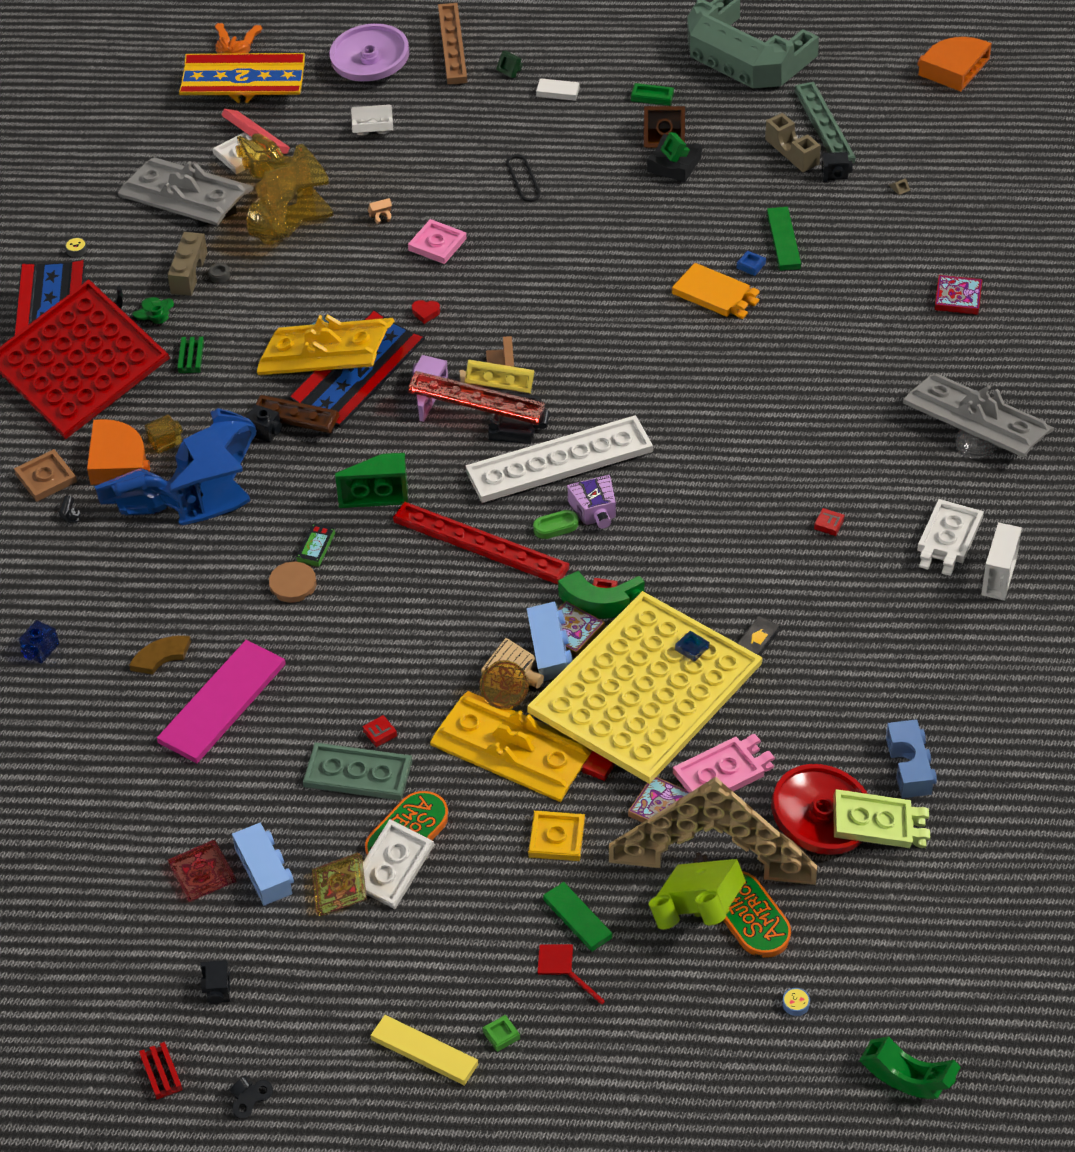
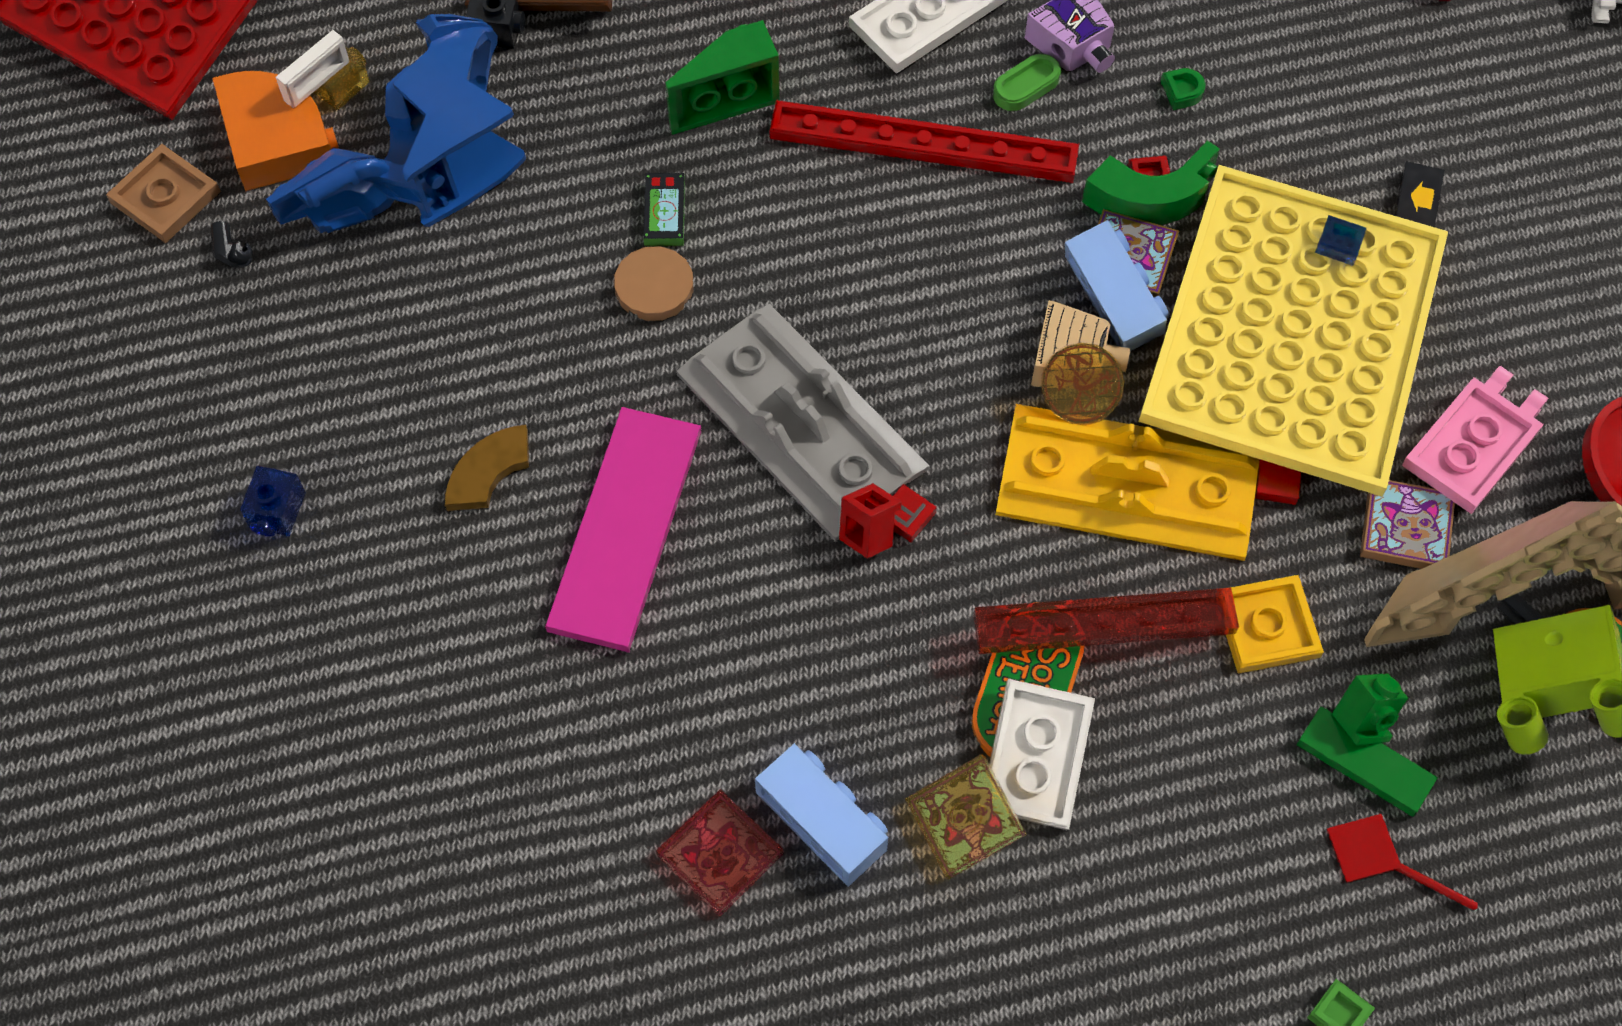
camera: 20 degrees left, 15 degrees up
sand green tile [303,742,413,801] -> none
none -> white tile [275,30,350,108]
none -> light grey hinge [677,304,930,542]
none -> red brick [839,483,902,559]
none -> clear red plate [973,588,1239,654]
none -> green tile [1160,68,1206,111]
none -> green brick [1332,673,1408,745]

